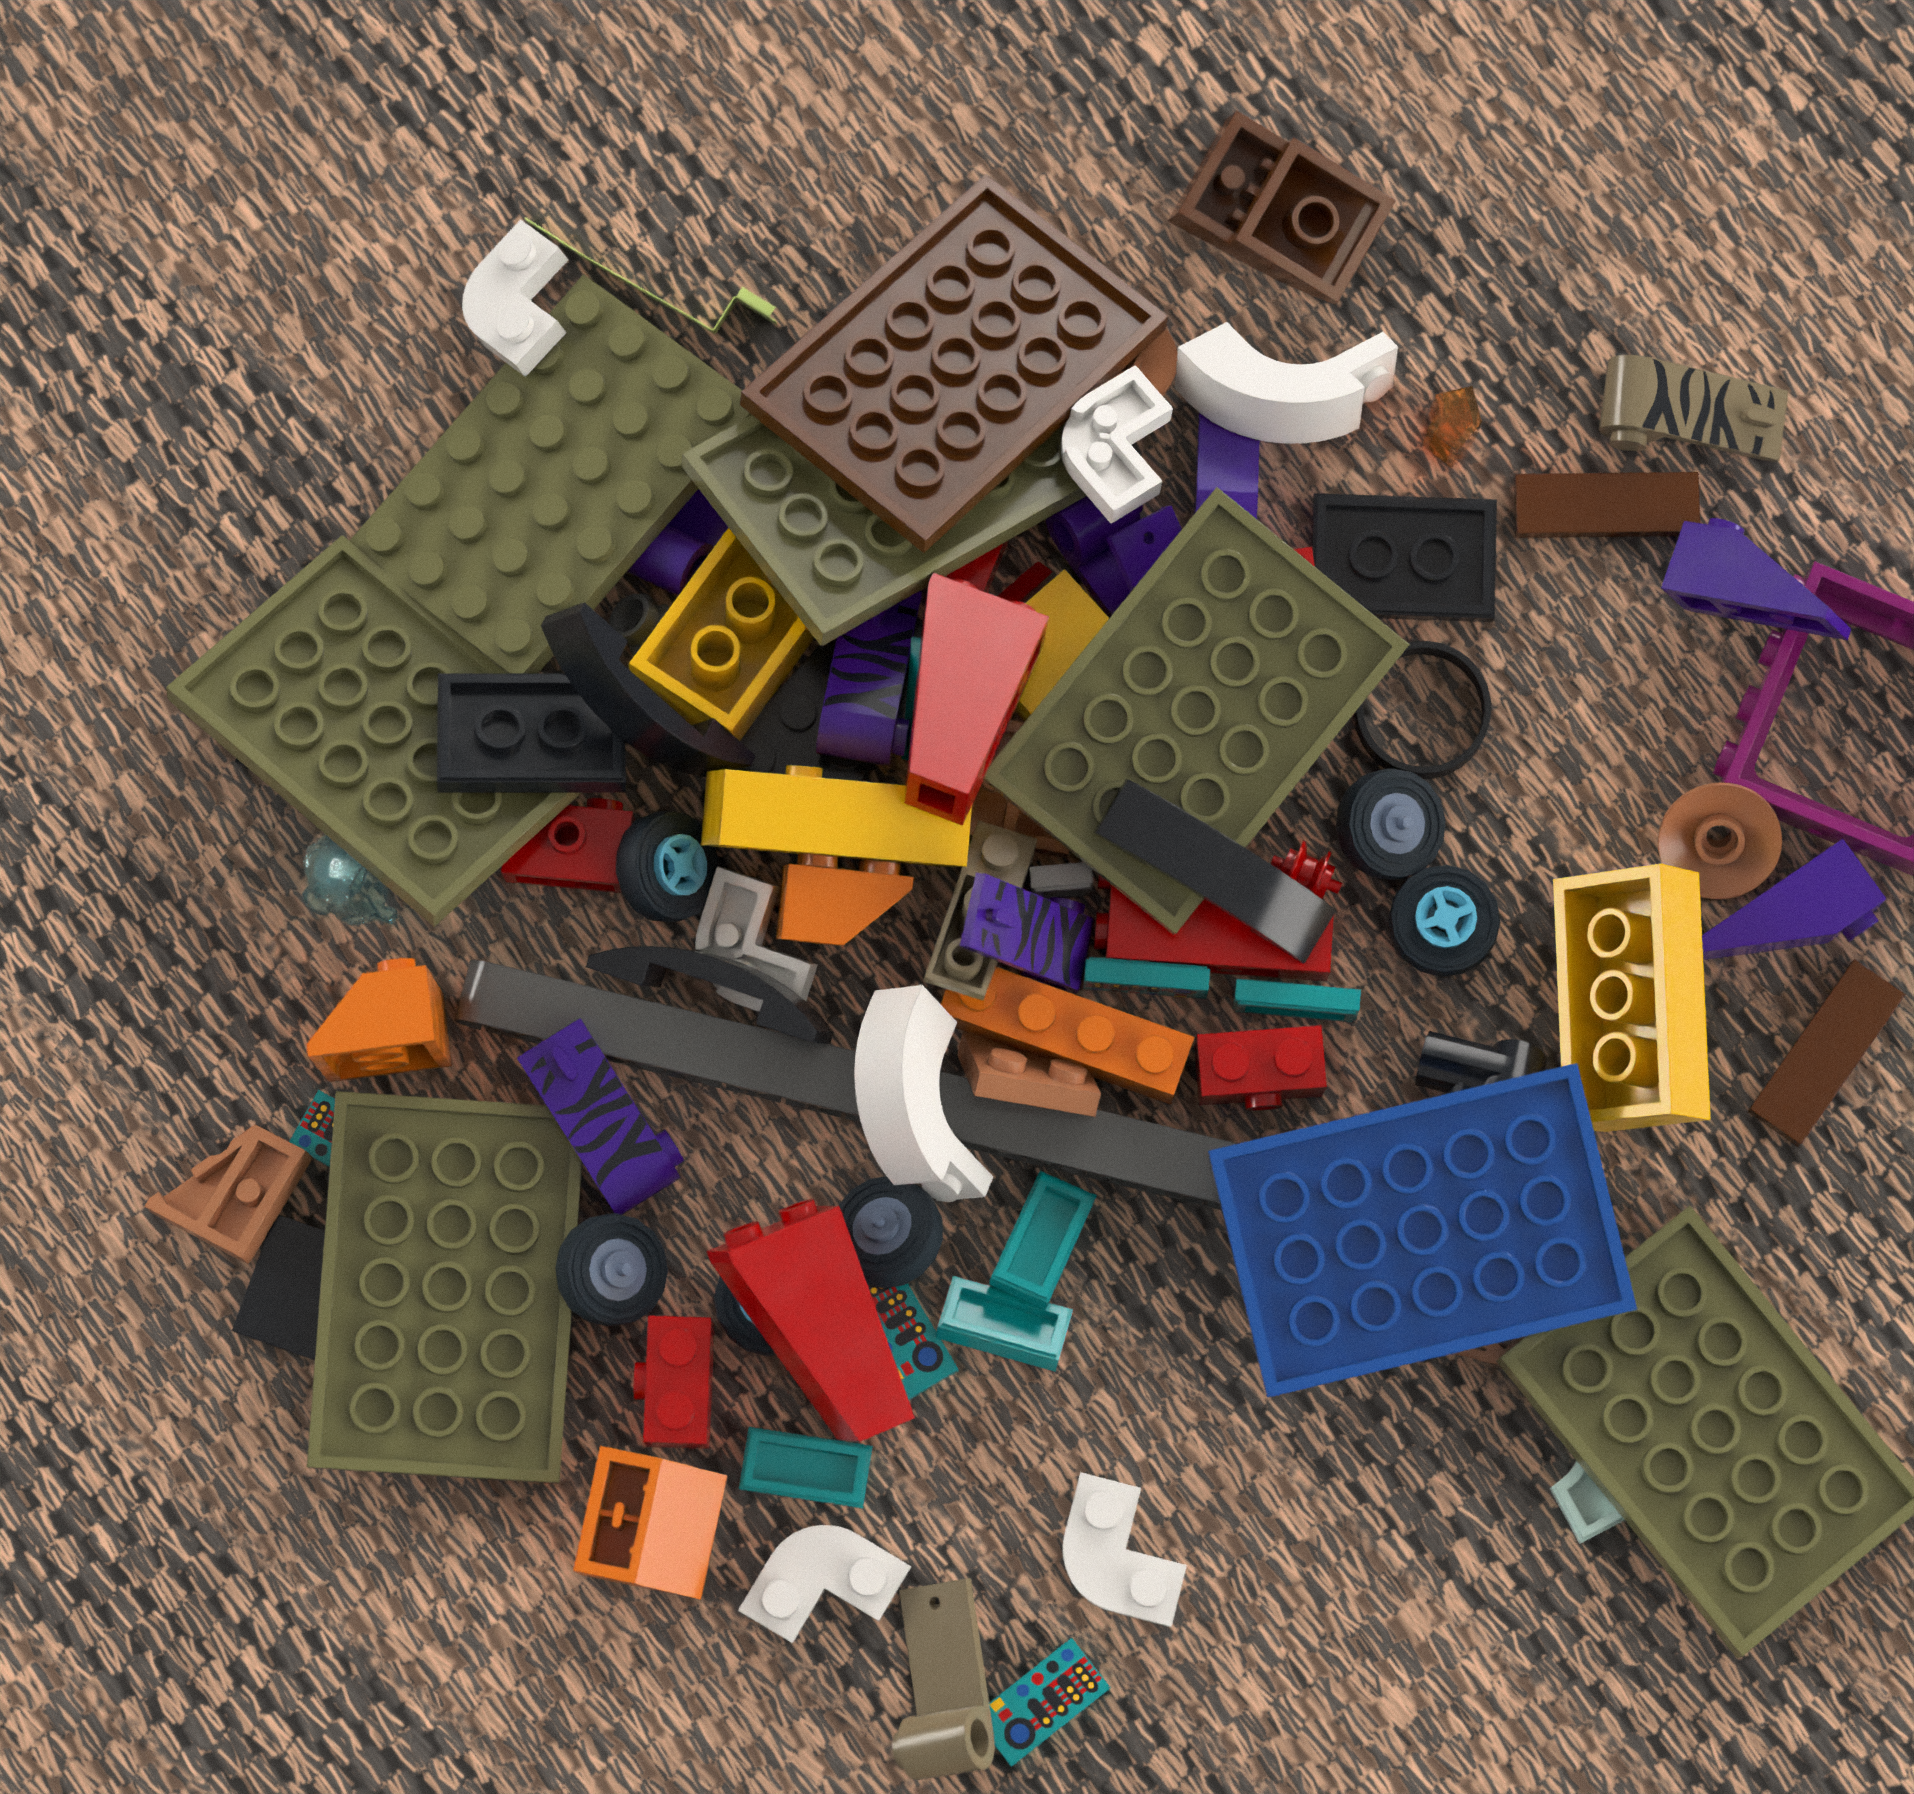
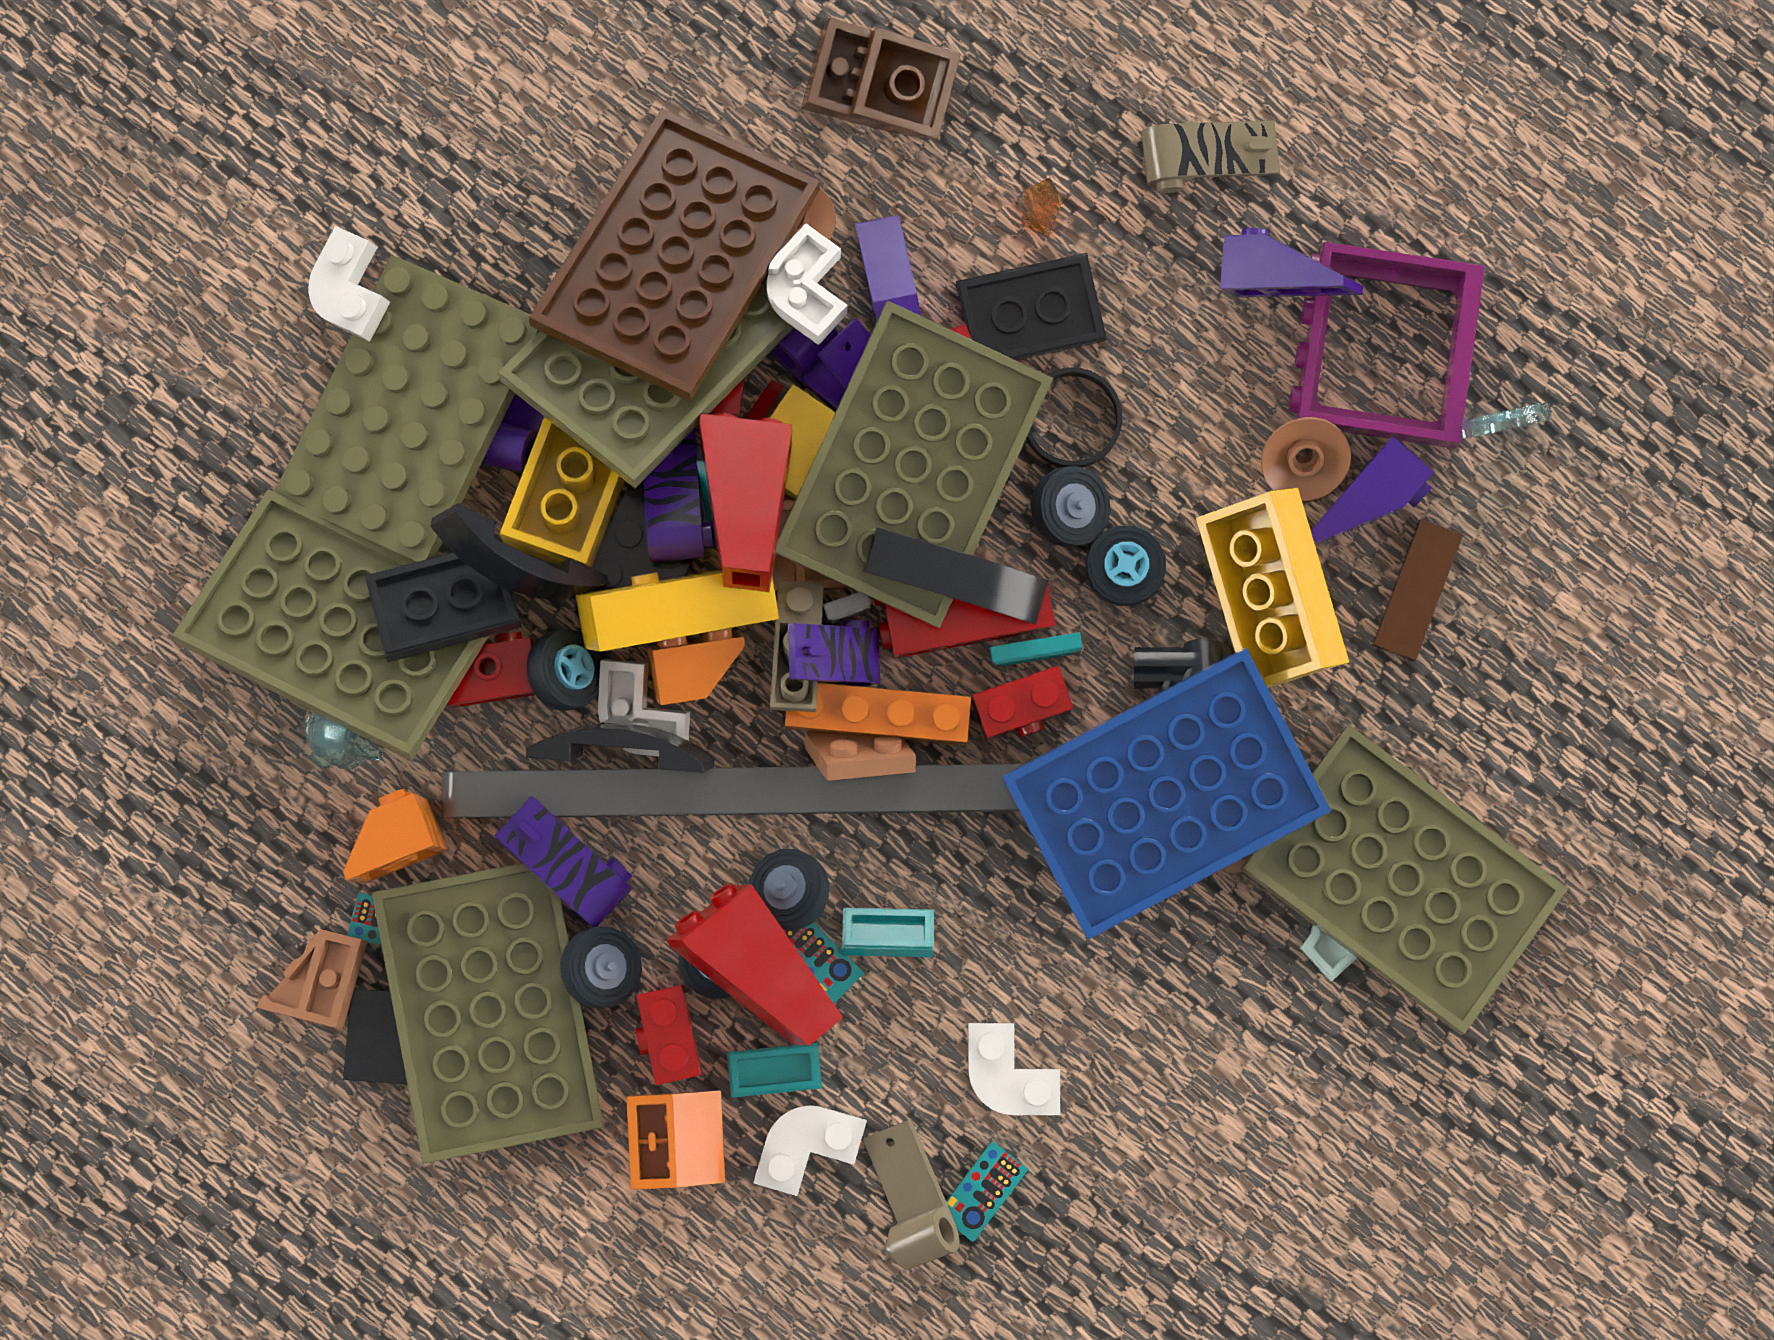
camera: 20 degrees left, 5 degrees up
yellowish green piece [524,217,777,334] -> none
dark grey plate [609,593,670,656] -> none
white arch [854,985,993,1202] -> none
teal tile [989,1171,1097,1310] -> none
teal tile [1083,957,1210,999] -> none
white arch [1175,322,1398,444] -> none
red wheel [1270,840,1343,900] -> none
reddish brown tile [1514,472,1700,538] -> none

